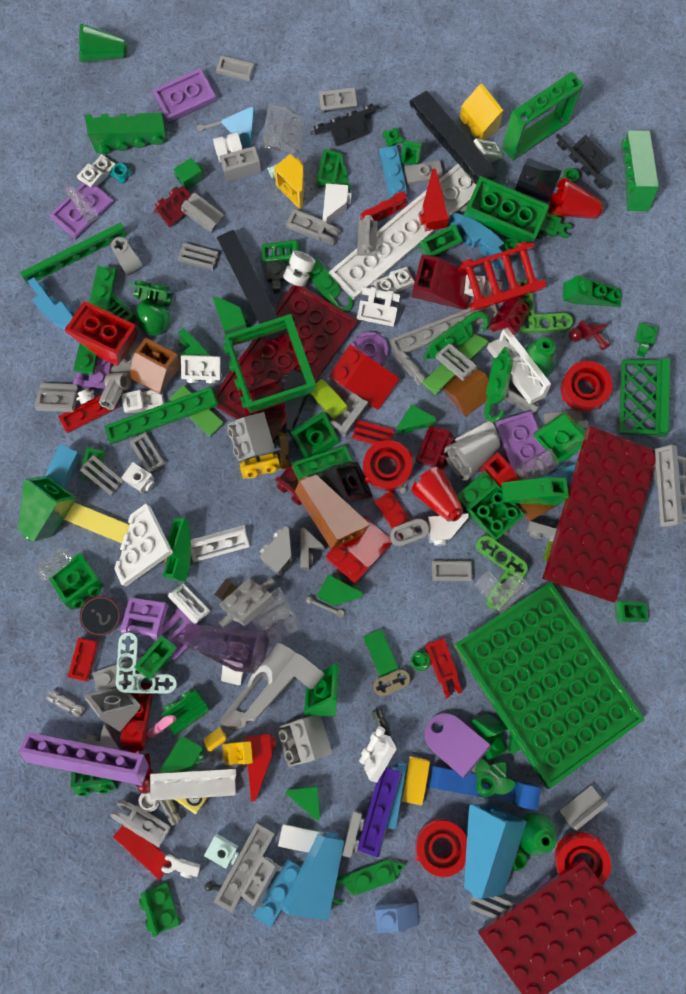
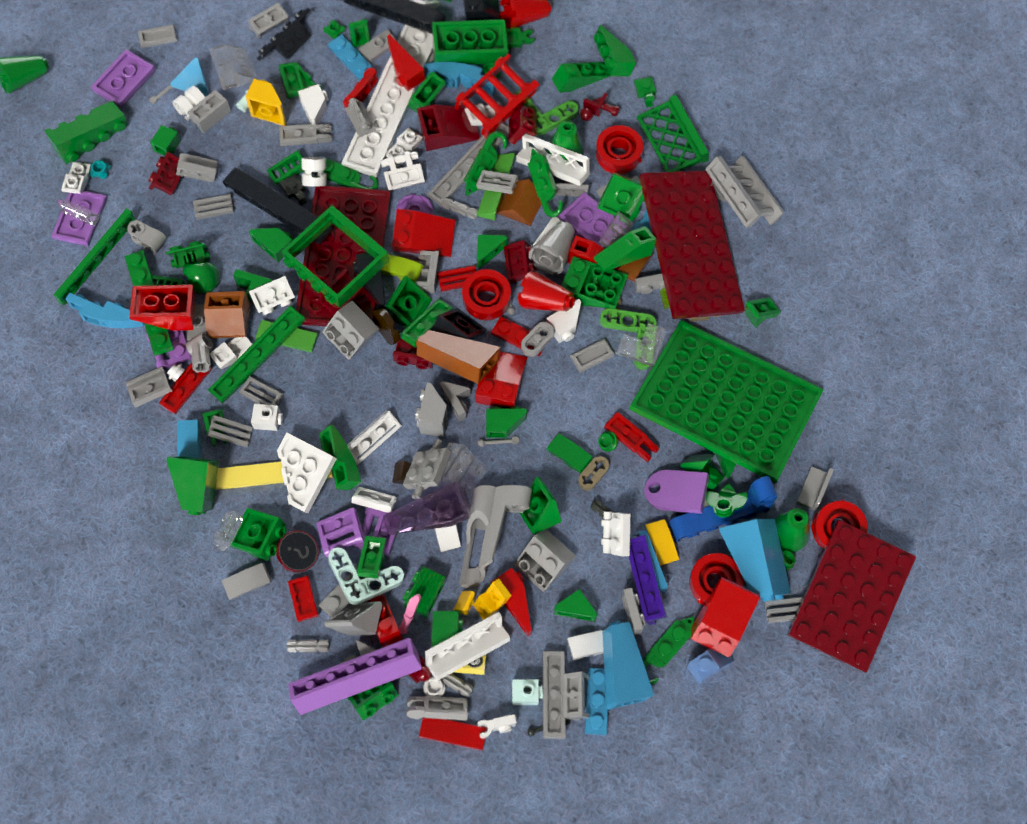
camera: 30 degrees left, 10 degrees down
green bracket [139,882,181,937] -> none
yellow hinge [239,453,281,479] -> none
none -> light grey slope [222,563,272,600]
none -> green slope [594,25,636,77]
none -> red slope [691,577,760,657]

